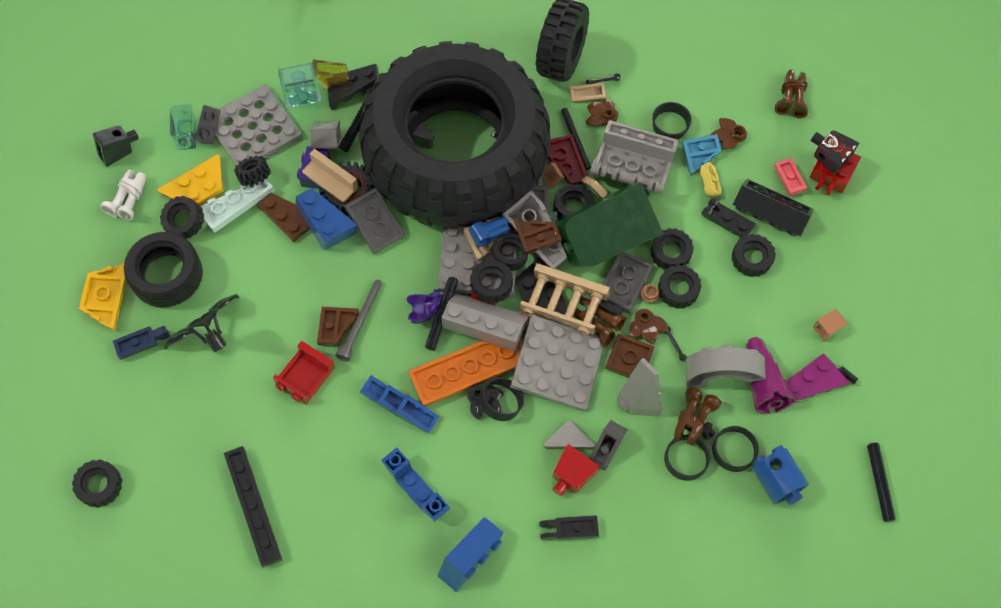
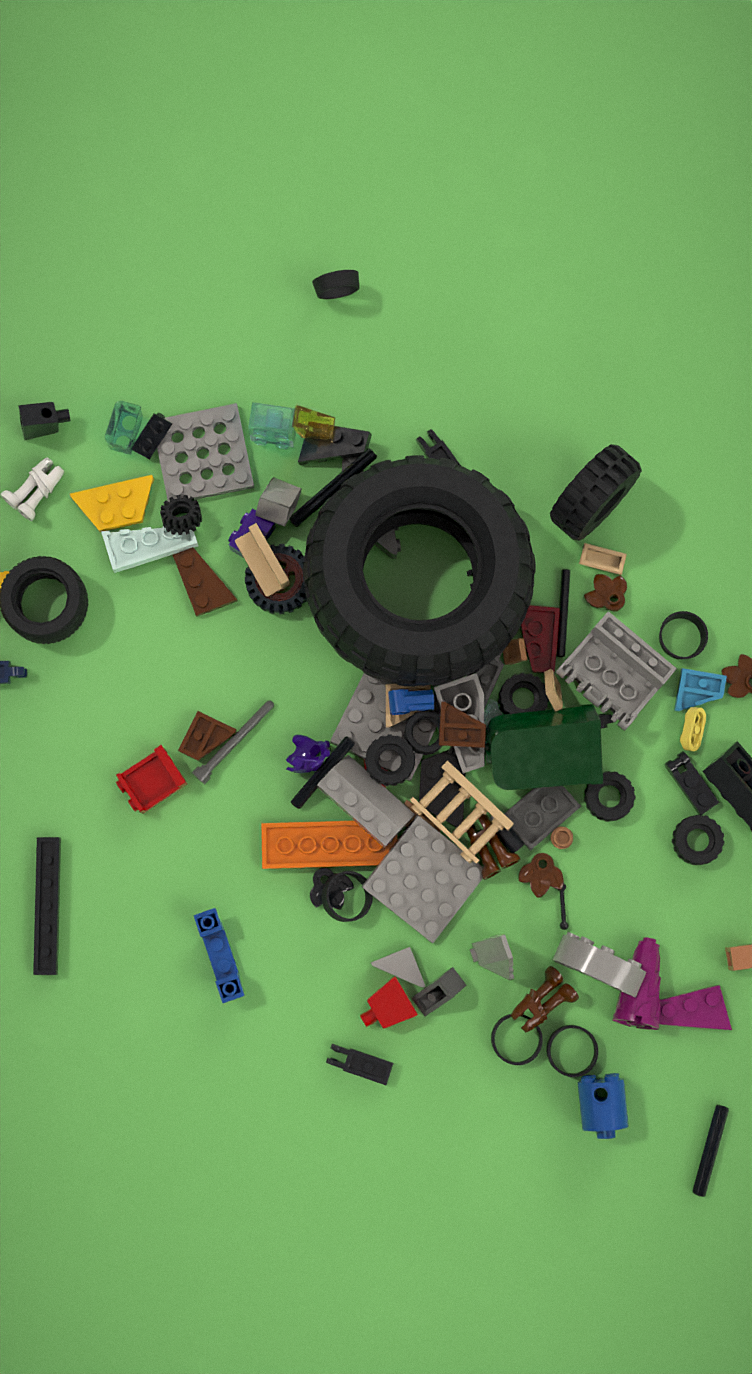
camera: 20 degrees right, 15 degrees up
black tyre [160,196,205,239] -> none
black plant [164,294,239,352] -> none
blue wedge [295,188,357,250] -> none
dark grey tile [344,188,405,255] -> none
blue slope [359,375,439,434] -> none
blue wedge [438,516,504,592] -> none
black hinge [586,73,621,85] -> none
reddish brown tile [605,333,655,378] -> none
black tyre [658,265,701,309] -> none
black piece [702,422,715,440] -> none
black piece [834,364,861,386] -> none

